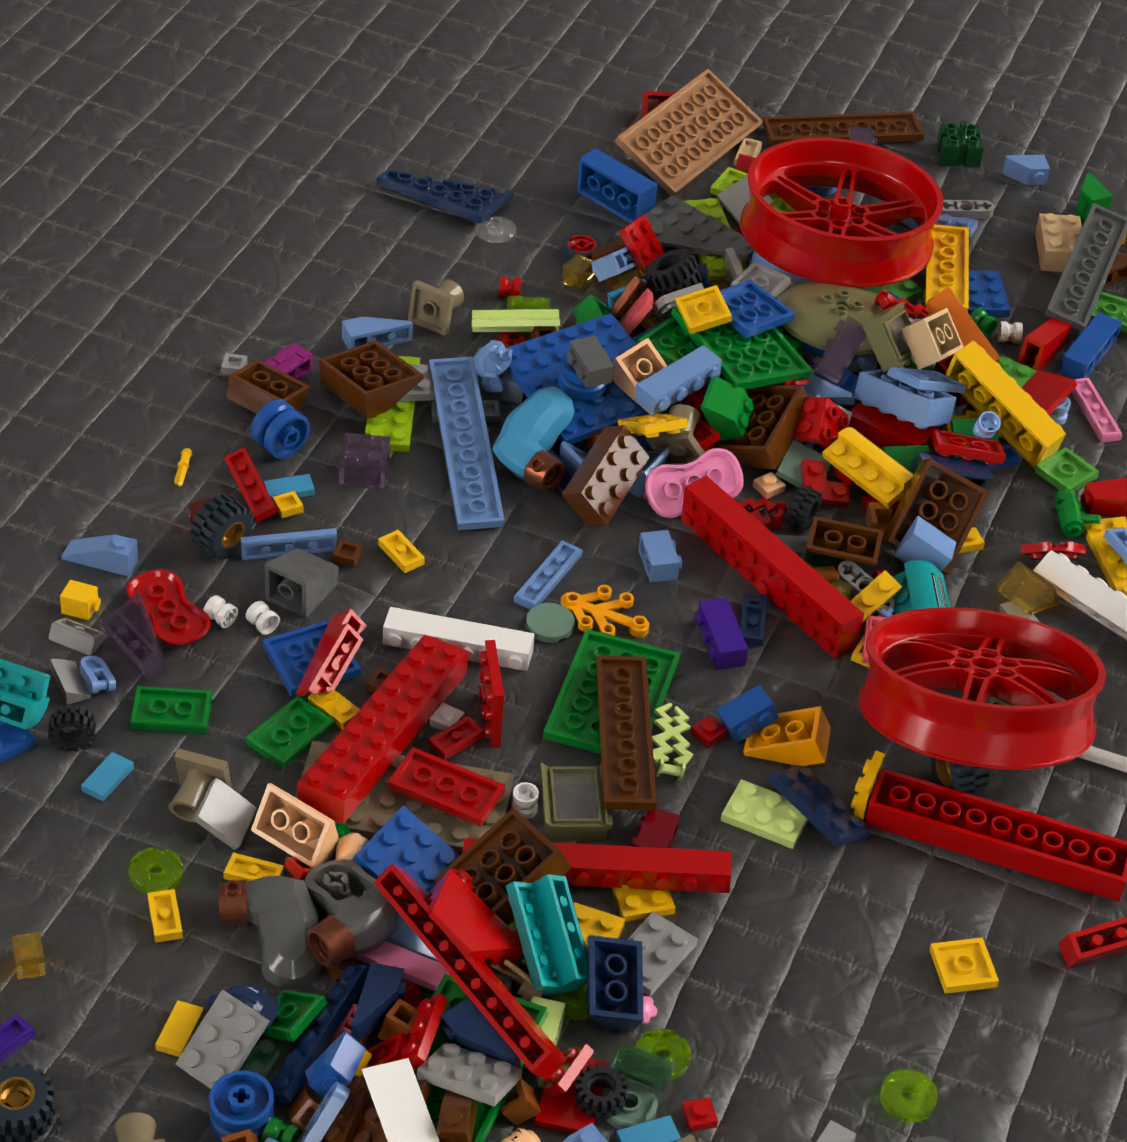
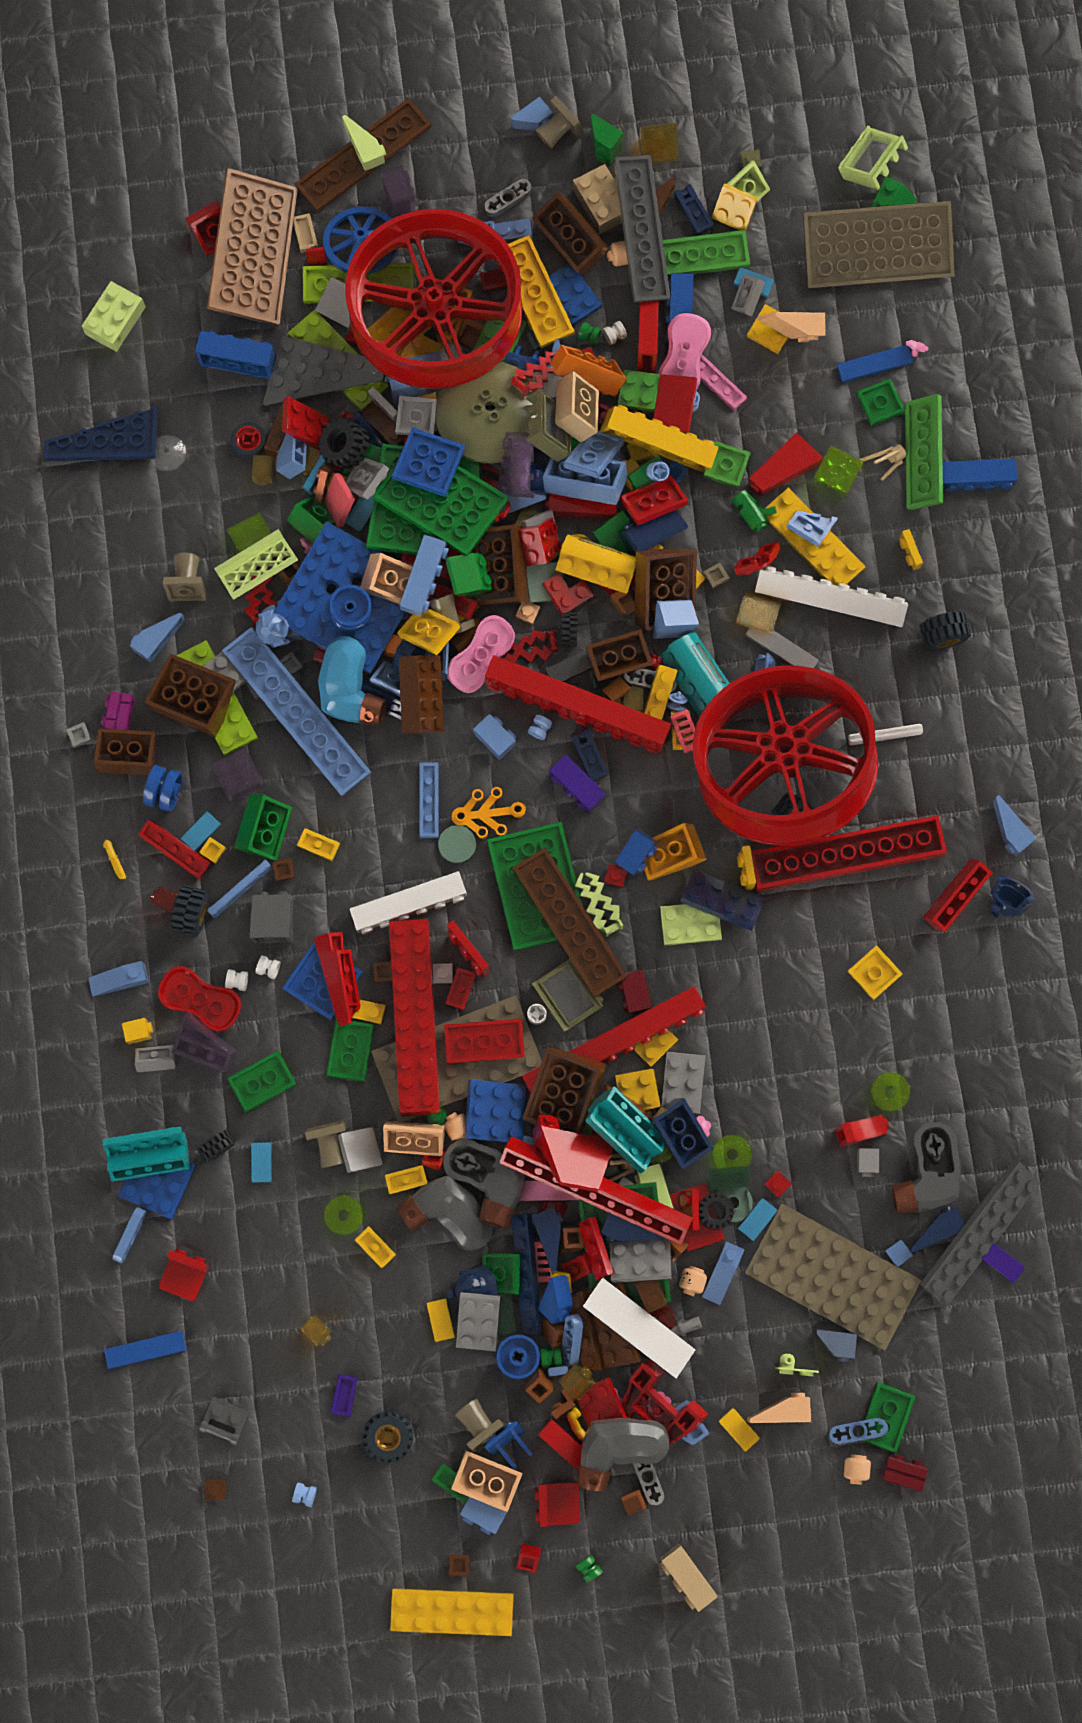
camera: 25 degrees left, 35 degrees up
light grey slope [50,659,92,705] -> none
medium blue plate [79,656,116,694] -> none
red wheel [498,276,521,299] -> none
dark grey brick [567,335,614,388] -> none
yellow plate [675,285,732,334] -> none
dark green brick [936,121,984,168] -> none
none -> yellowish green piece [82,281,145,352]
none -> green slope [234,794,292,861]
none -> yellowish green slope [342,115,386,171]
none -> light blue wheel [528,715,553,740]
none -> reddish brown brick [532,192,610,275]
none -> dark tan plant [535,96,584,150]
none -> light nougat head [607,241,628,267]
none -> bright pink plate [658,313,711,390]
none -> dark tan plate [703,563,729,589]
none -> red arch [835,1114,889,1148]

